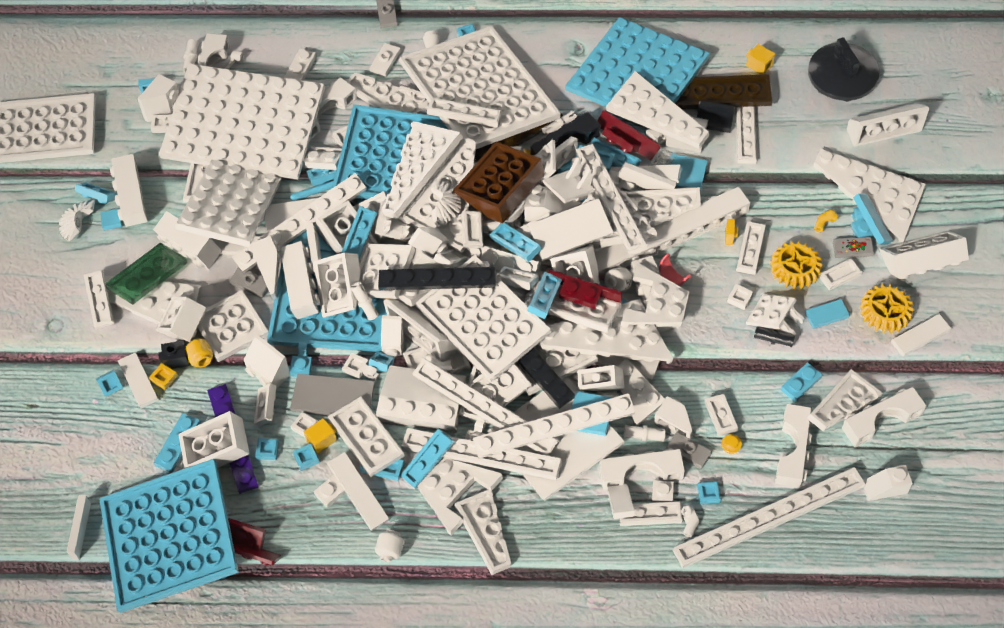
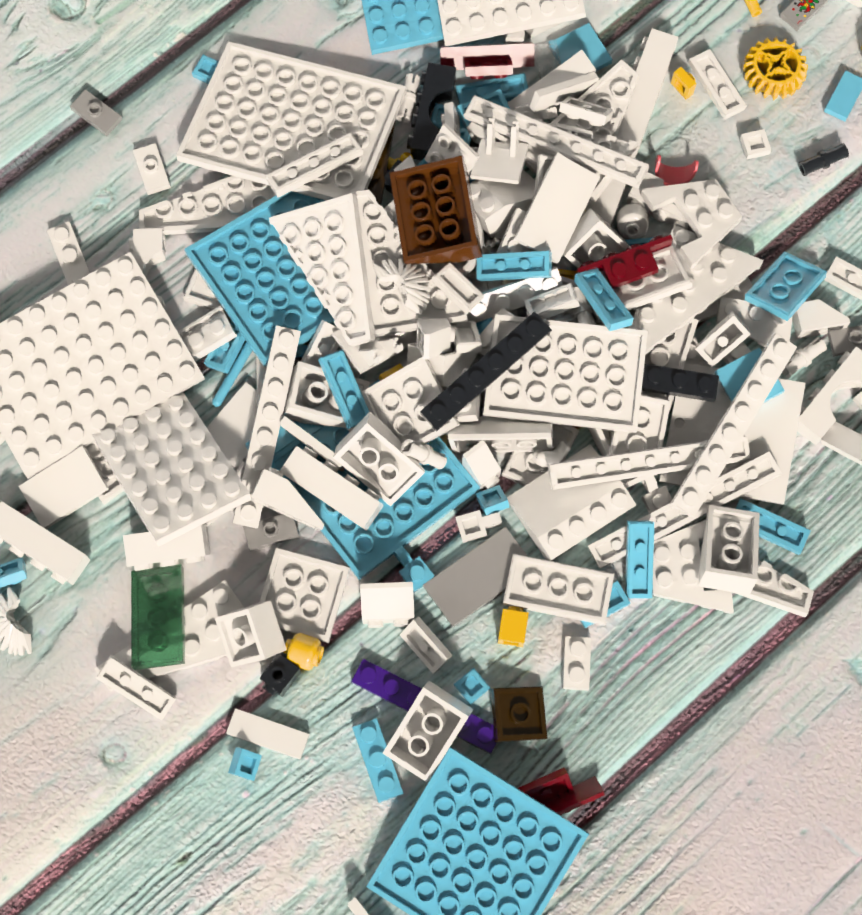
camera: 45 degrees left, 15 degrees up
medium azure tile [100,209,122,231] -> none
yellow plate [149,363,178,390] -> none
white tile [291,412,318,437] -> none
medium azure plate [292,443,319,471] -> none
white tile [327,452,389,531] -> none
white head [375,530,404,562] -> none
white cone [423,31,440,48] -> none
white plate [746,294,804,336] -> none
white tile [819,258,862,291] -> none
none -> white tile [19,446,109,529]
none -> dark brown tile [490,686,548,742]
none -> white plate [559,97,614,126]
none -> white slope [698,505,760,595]
none -> medium azure plate [735,498,811,555]
none -> medium azure tile [745,251,827,321]

